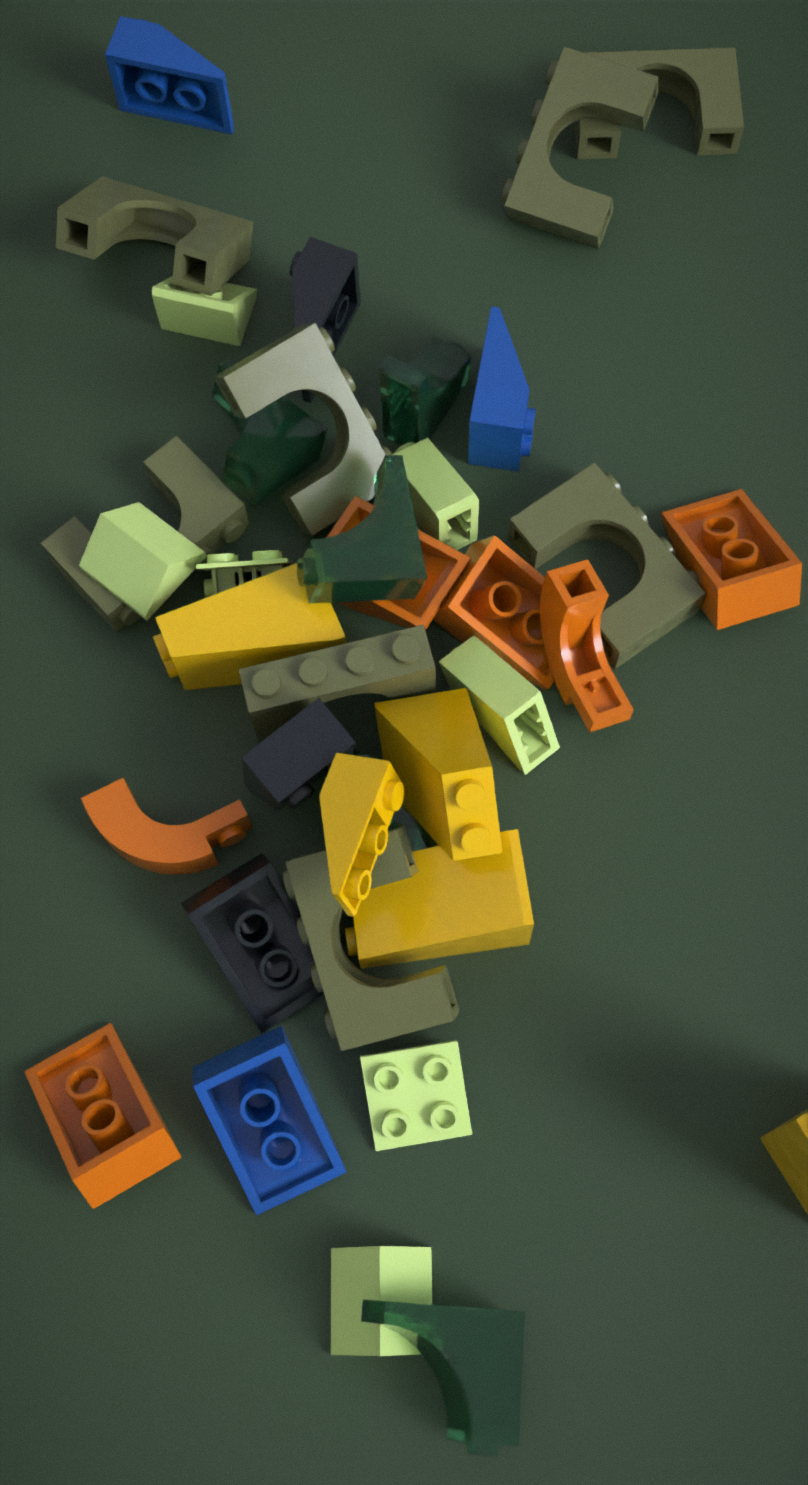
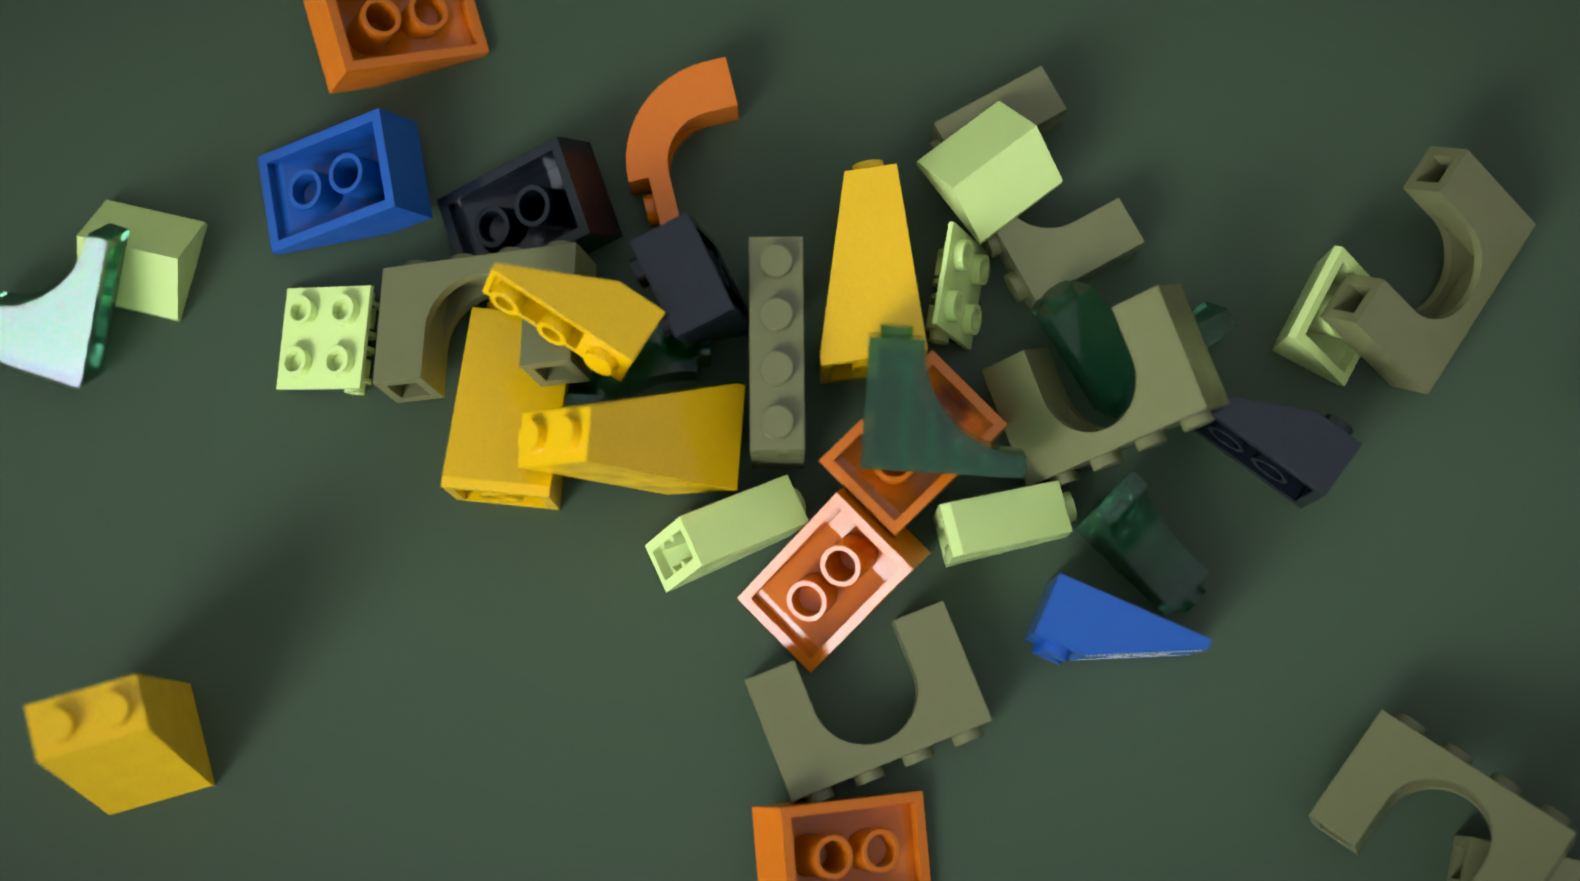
camera: 100 degrees right, 10 degrees up
orange arch [540,559,634,733] -> none

